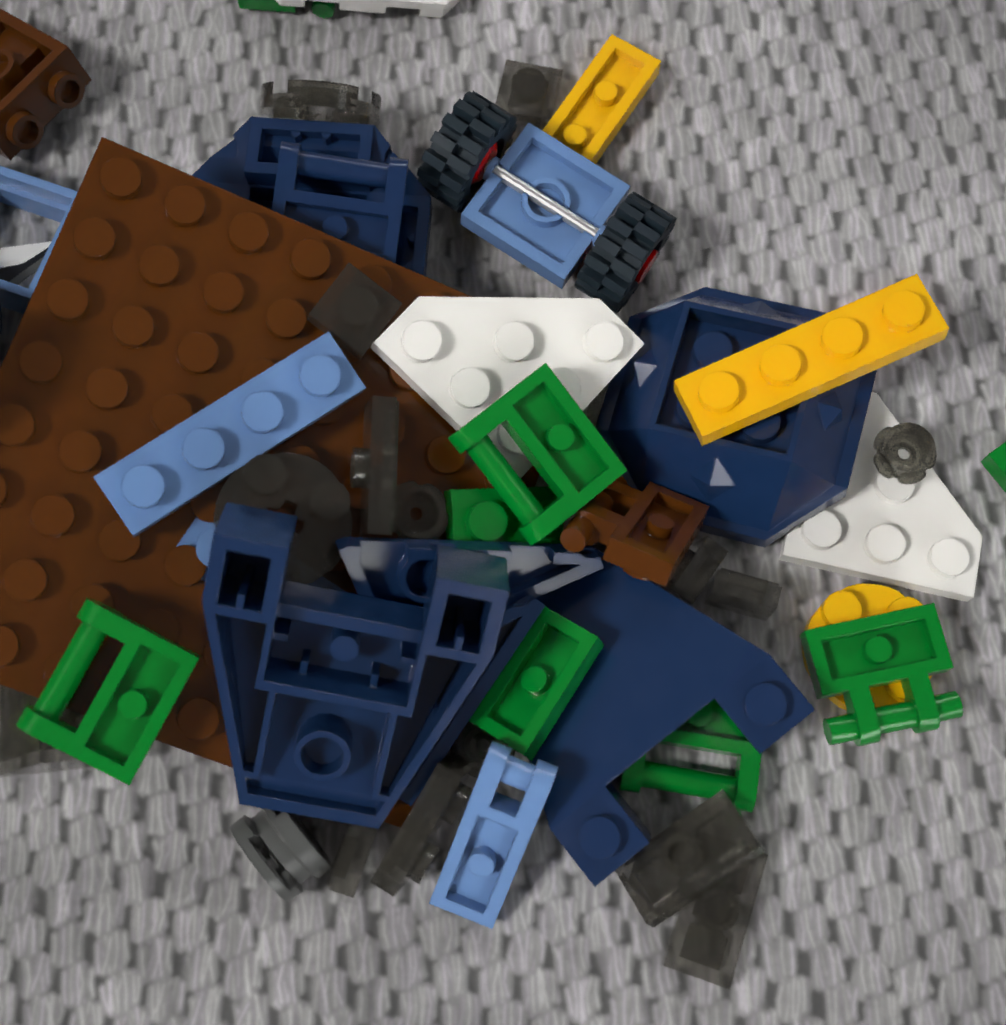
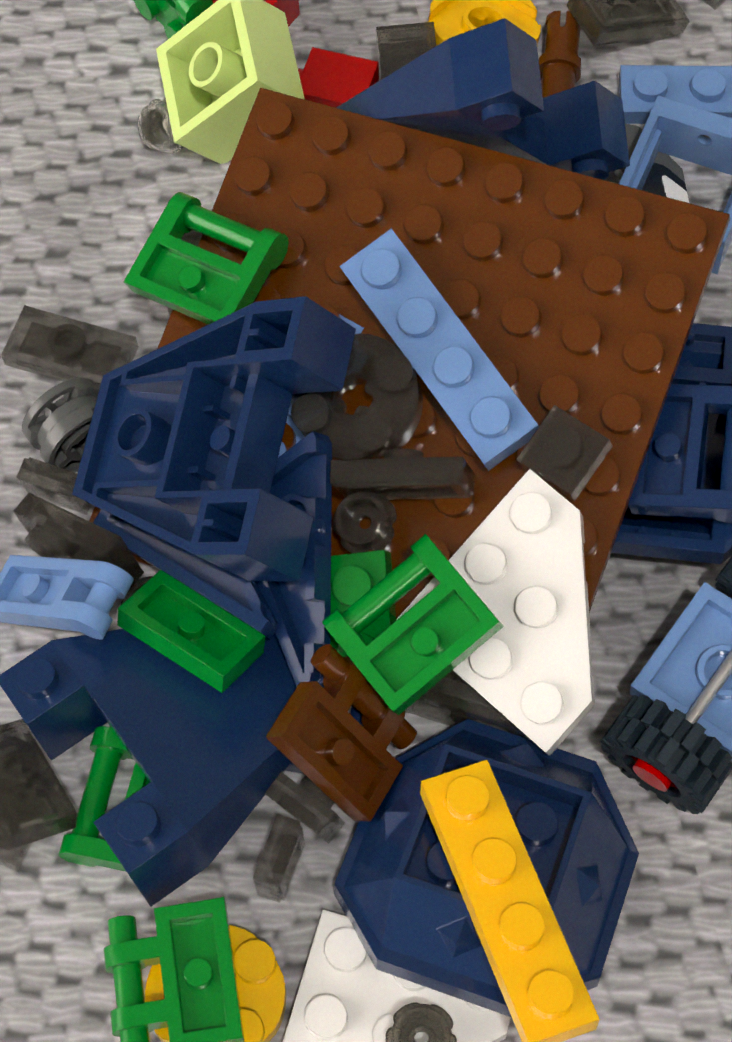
camera: 95 degrees right, 10 degrees down
none -> clear smoke plate [1,305,139,388]

